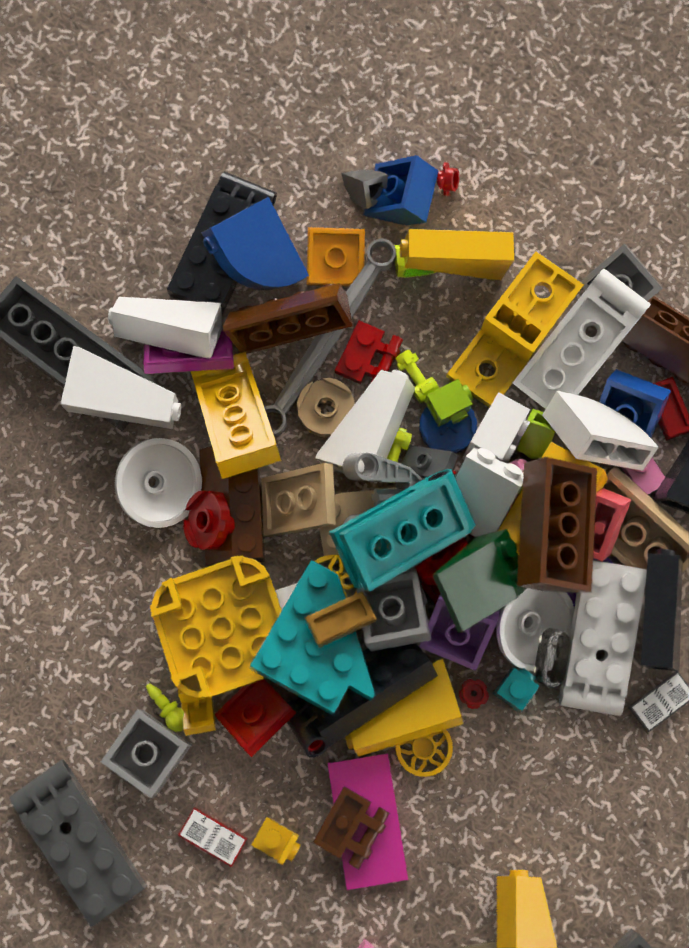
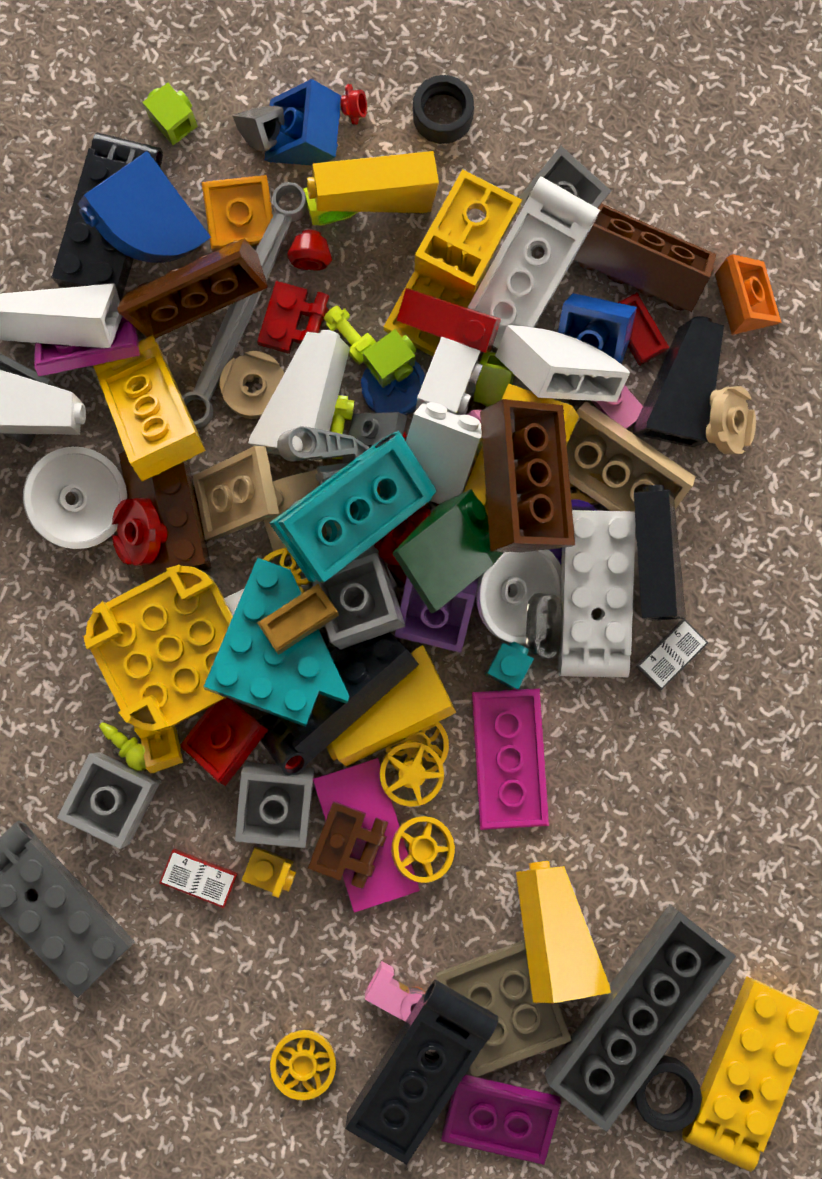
camera: 10 degrees left, 5 degrees up
red plate [459,679,489,709] -> none
coral brick [593,488,632,562] -> none
none -> lime brick [142,82,198,145]
none -> light grey brick [235,762,314,848]
none -> red cone [287,229,332,271]
none -> yellow wheel [380,741,444,807]
none -> yellow wheel [391,816,455,883]
none -> red slope [396,288,501,353]
none -> black tyre [413,75,474,144]
none -> dark pink tile [471,688,549,830]

